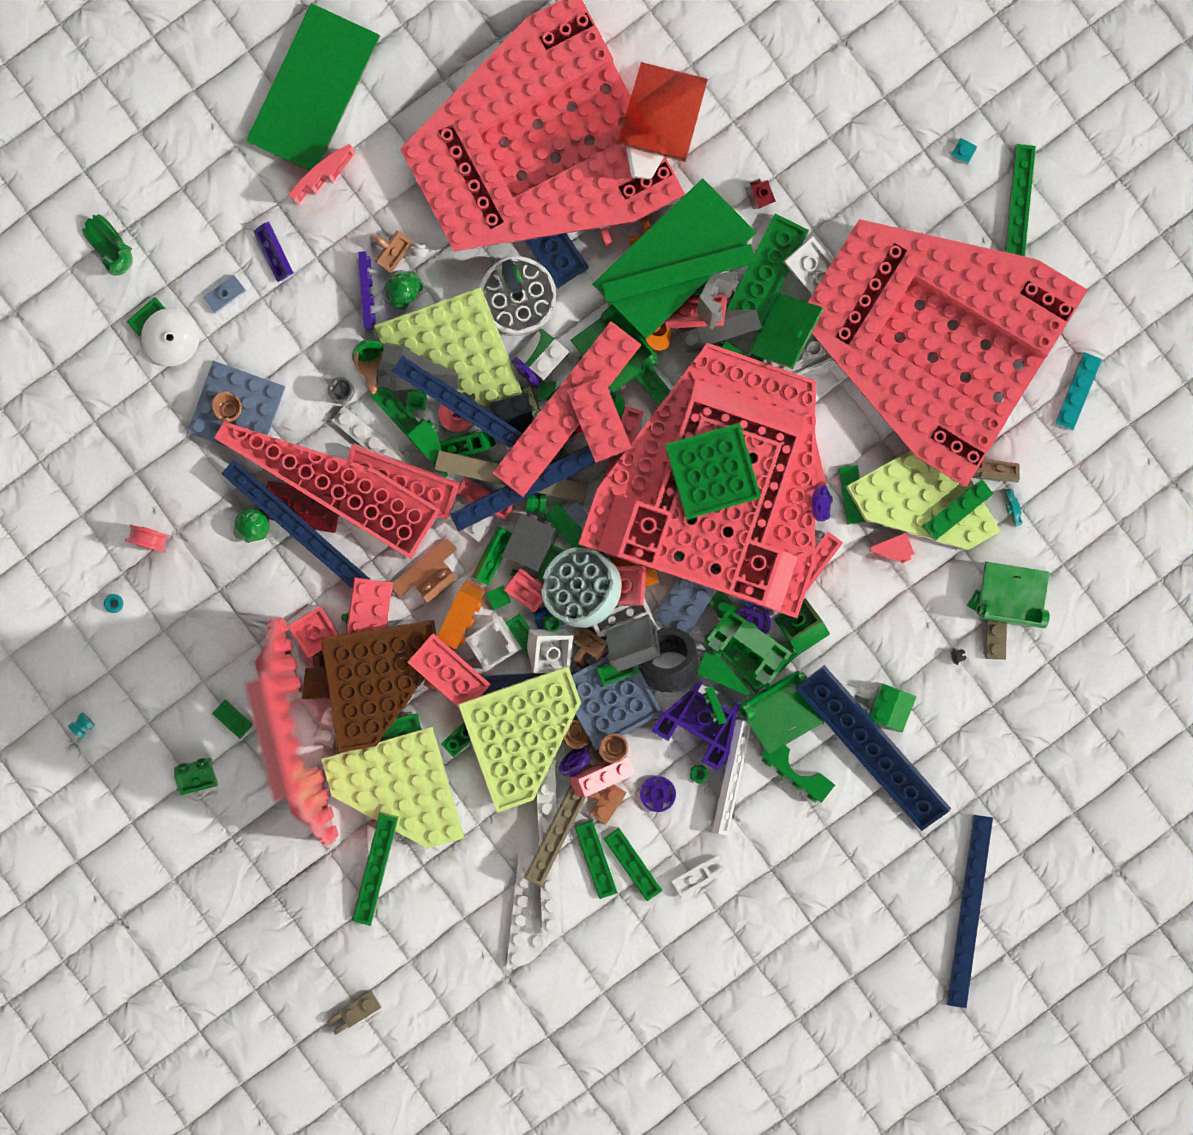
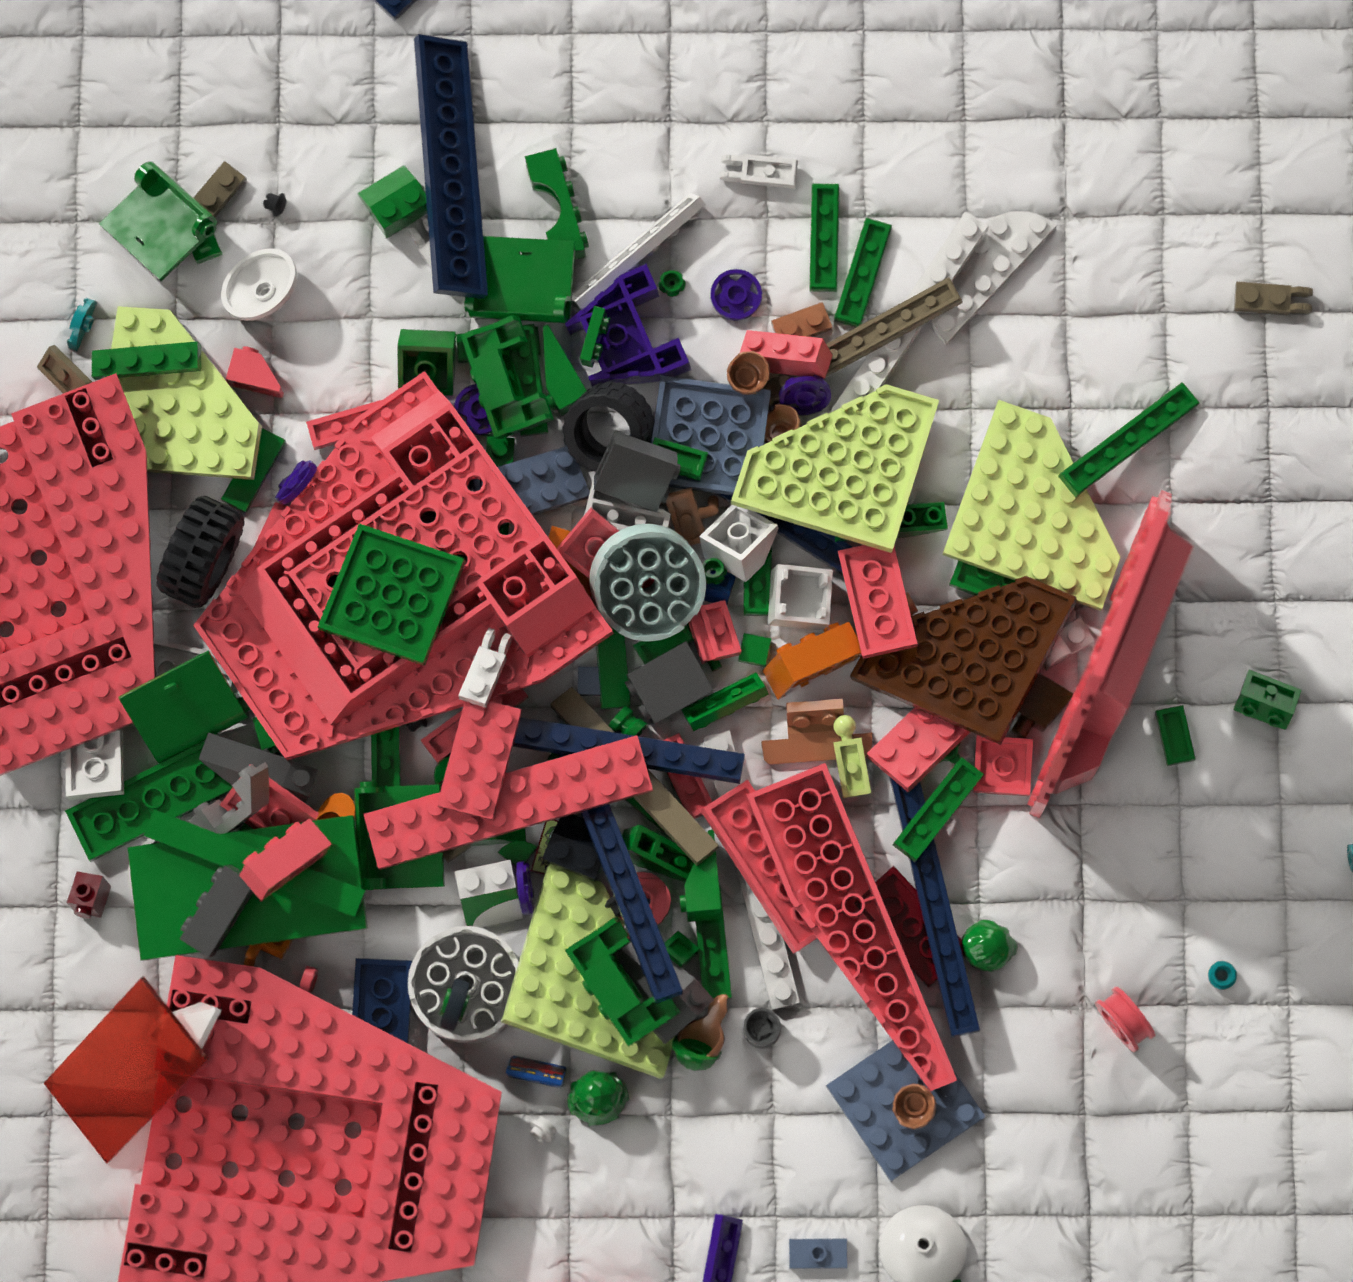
camera: 145 degrees left, 10 degrees down
dark purple plate [358,251,376,330] -> none
nougat plate [370,230,413,273] -> none
none -> black tyre [156,496,245,608]
none -> dark grey brick [180,865,254,957]
none -> white dish [221,249,297,321]
none -> coral brick [239,818,331,901]
none -> white hinge [458,628,512,708]
none -> slope [506,1056,567,1088]
none -> green bracket [565,917,681,1047]
none -> yellowish green plate [833,715,871,798]
none -> green plate [893,757,984,862]

